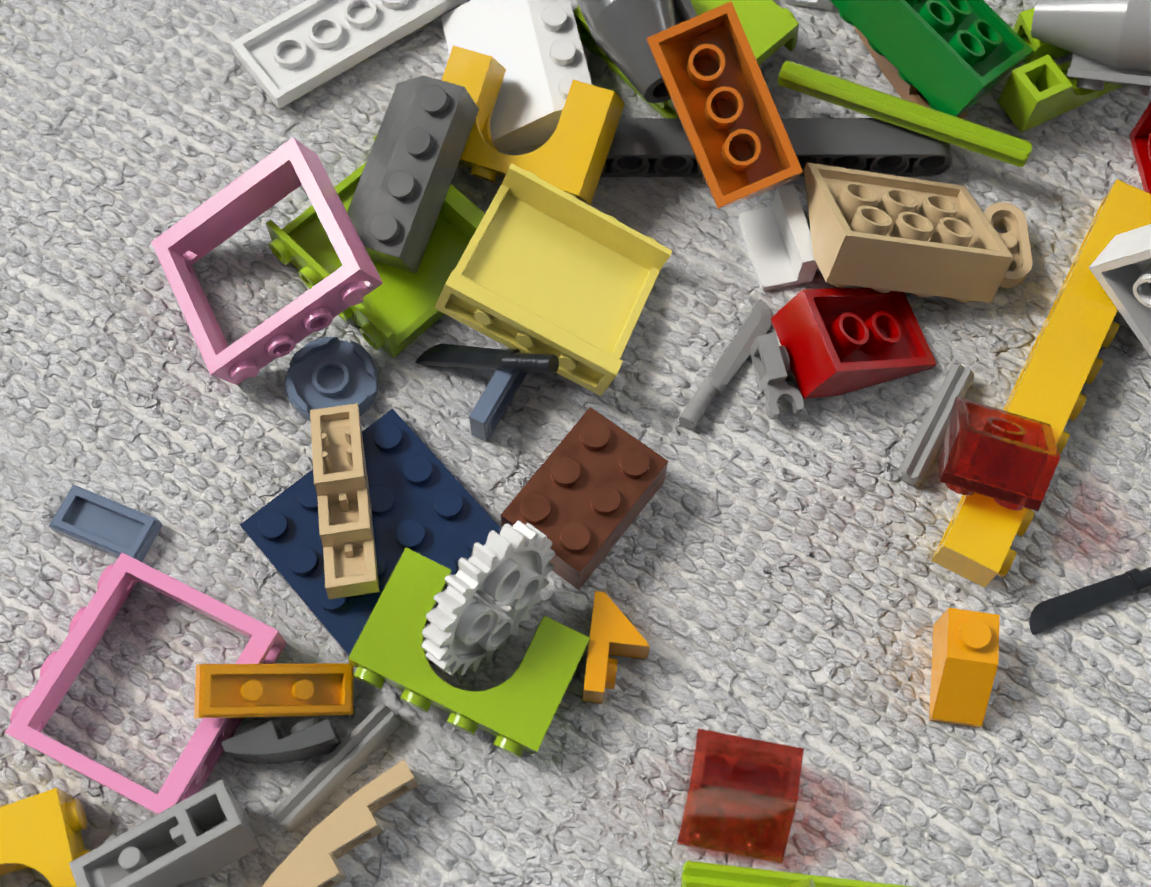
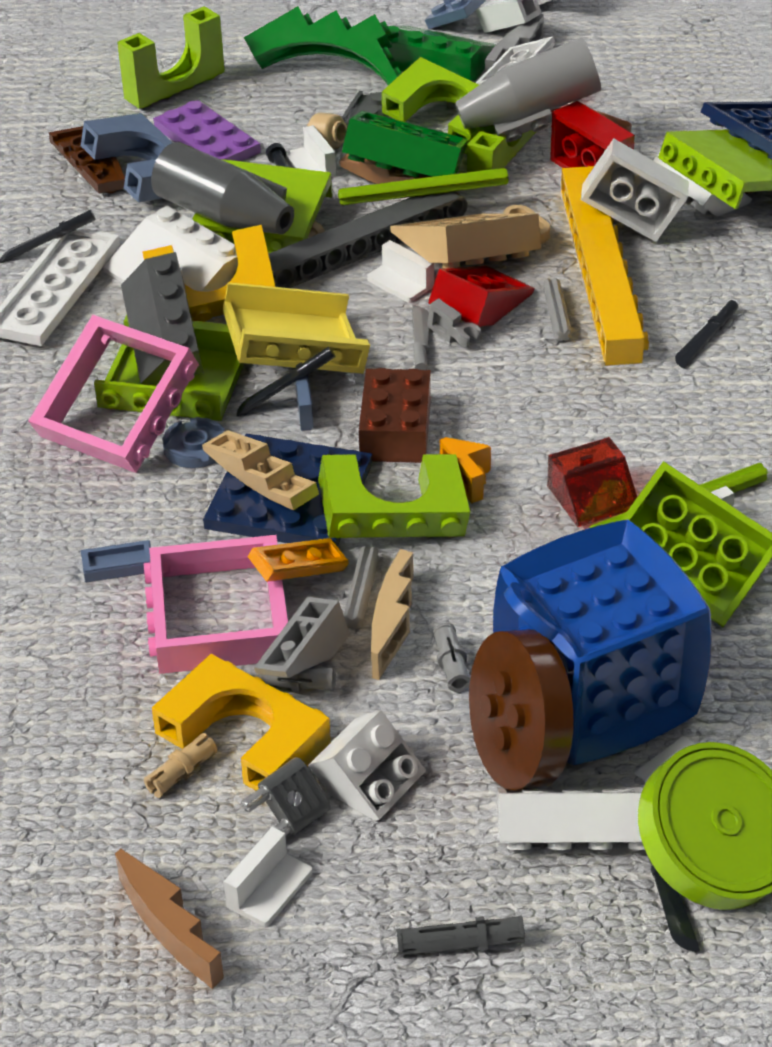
camera: 30 degrees left, 25 degrees down
dark grey slope [221,718,341,764] -> none
white gear [422,521,555,676] -> none
orange slope [646,1,803,209] -> none
light orange slope [929,608,1000,728] -> none
clear red slope [938,396,1060,511] -> none

